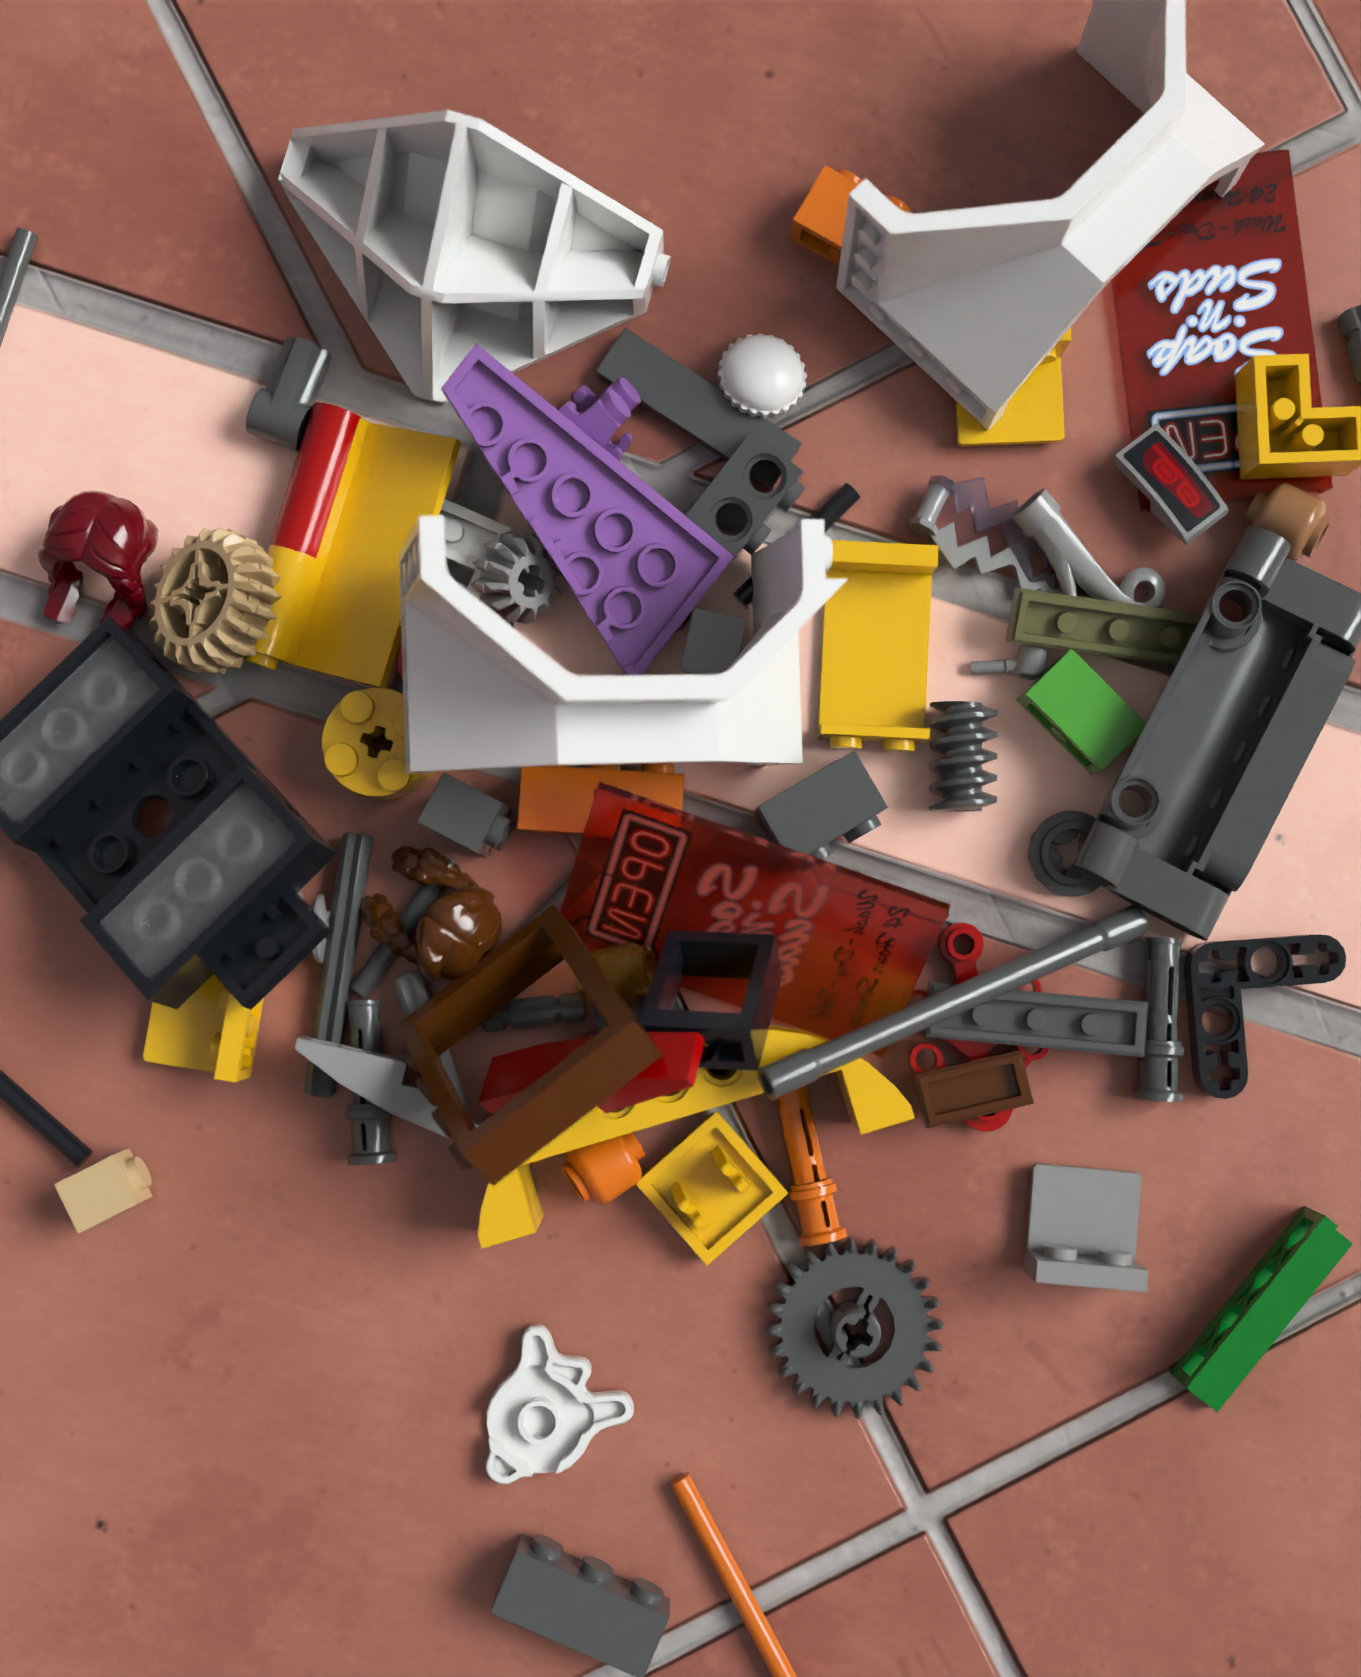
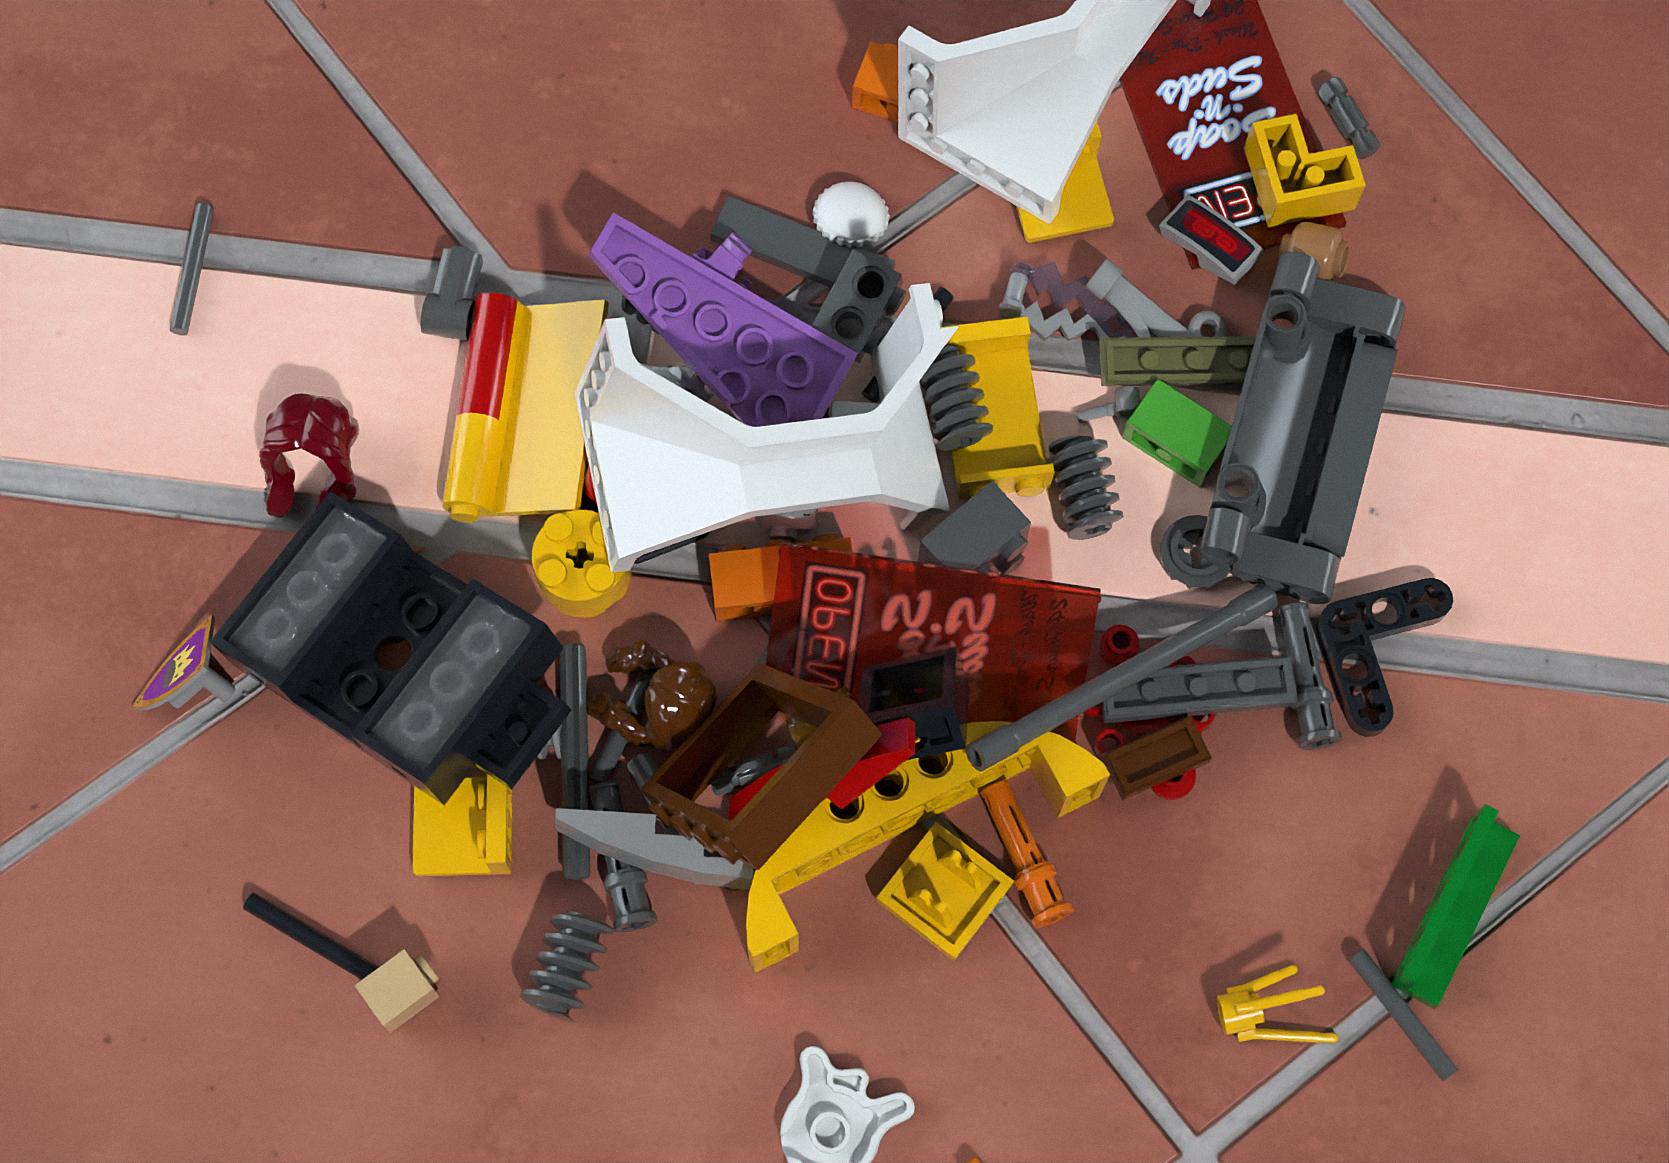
camera: 15 degrees left, 15 degrees down
tan gear [148,528,281,674] -> none
white panel [278,110,671,405] -> none
dark grey brick [417,772,515,857] -> none
orange head [561,1133,645,1205] -> none
dark grey gear [765,1236,944,1419] -> none
light grey bracket [1024,1163,1149,1292] -> none
none -> dark grey piece [520,910,614,1023]
none -> dark grey piece [920,346,993,451]
none -> yellow plant [1217,965,1339,1043]
none -> dark grey bar [1348,948,1459,1081]

